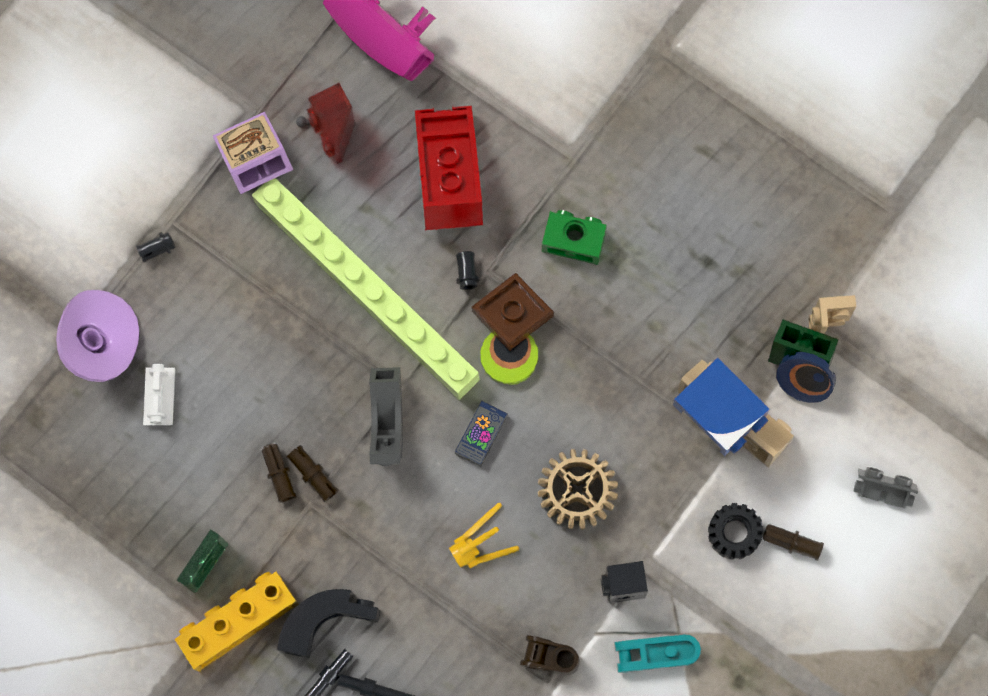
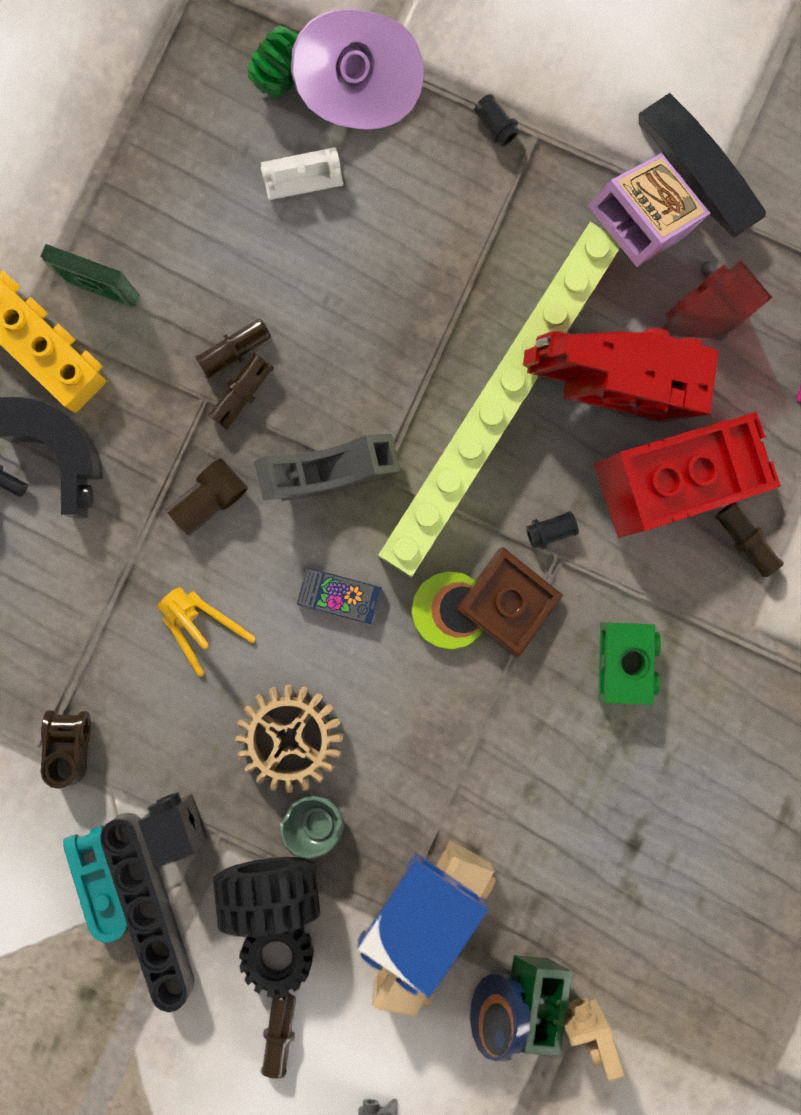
camera: 70 degrees right, 10 degrees up
none -> black beam [100,813,195,1012]
none -> dark brown piece [166,458,248,536]
none -> black tyre [213,857,320,937]
none -> green gear [247,25,298,98]
none -> sand green hair [279,795,344,860]
none -> red piece [523,328,719,422]
none -> black slope [638,93,766,238]
none -> dark brown pin [715,502,784,578]

